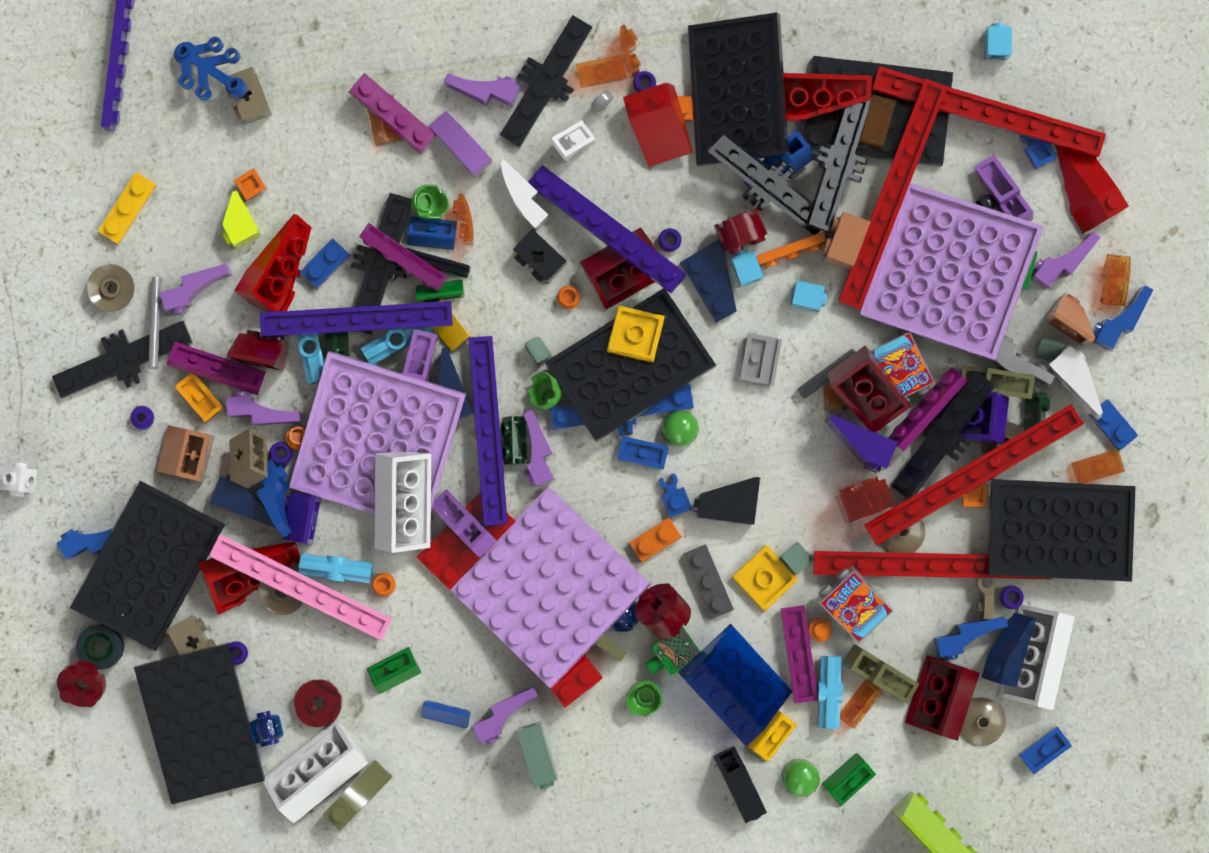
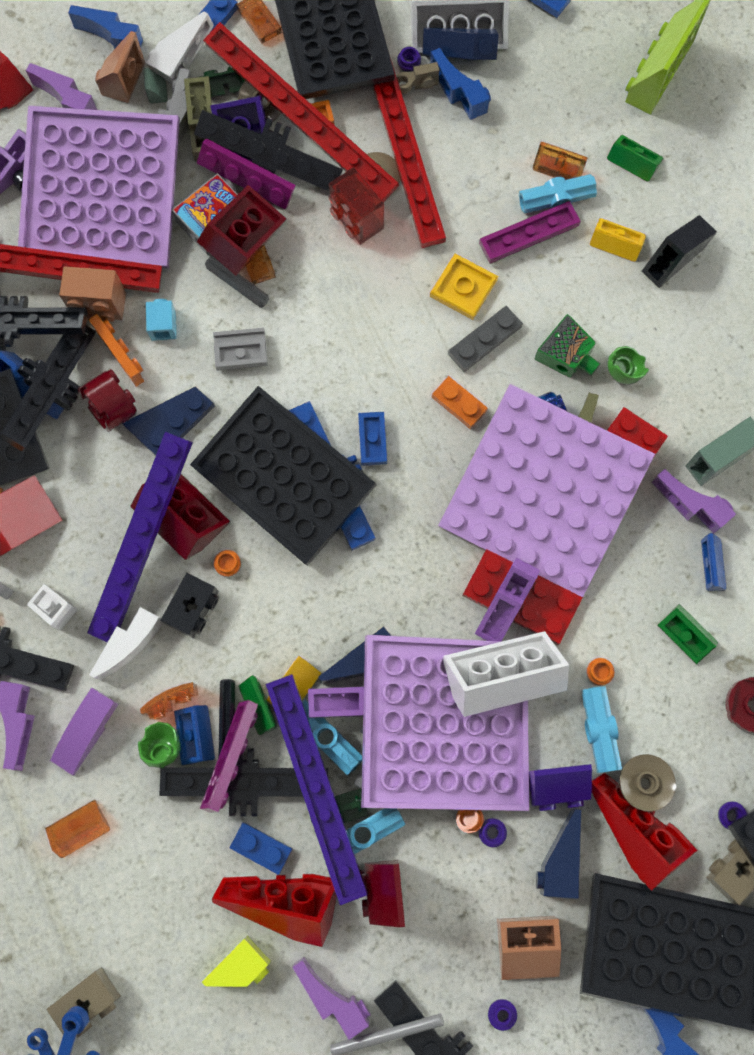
camera: 100 degrees left, 10 degrees down
magenta plate [167,342,266,395] -> none
light orange plate [174,373,225,423] -> none
bright pink plate [209,534,392,641] -> none
medium lavender slope [226,392,302,425] -> none
dark tan brick [229,428,268,489] -> none
orange plate [234,168,267,202] -> none
blue slope [257,459,292,537] -> none
magenta plate [348,73,436,154] -> none
dark purple plate [468,336,508,527] -> none
dark green hinge [501,416,527,465] -> none
medium lavender slope [523,410,554,487] -> none
sand green slope [524,337,551,365] -> none
bright green hair [527,372,562,410] -> none
yellow tile [607,305,665,363] -> none
dark red brick [635,583,691,640] -> none
dark purple plate [658,228,682,252] -> none
blue plate [659,473,692,518] -> none
bright green hair [660,411,699,446] -> none
clear blue slope [678,624,792,747] -> none
black slope [693,477,760,525] -> none
medium azure brick [730,249,764,287] -> none
sand green slope [780,542,813,575] -> none
bright green hair [781,759,820,797] -> none
orange plate [809,618,833,642] -> none
brick [817,565,893,643] -> none
dark purple slope [825,414,898,473] -> none
olive slope [842,644,919,704] -> none
dark red slope [905,655,980,741] -> none
dark tan dish [961,698,1006,746] -> none
clear orange slope [1100,254,1131,307] -> none

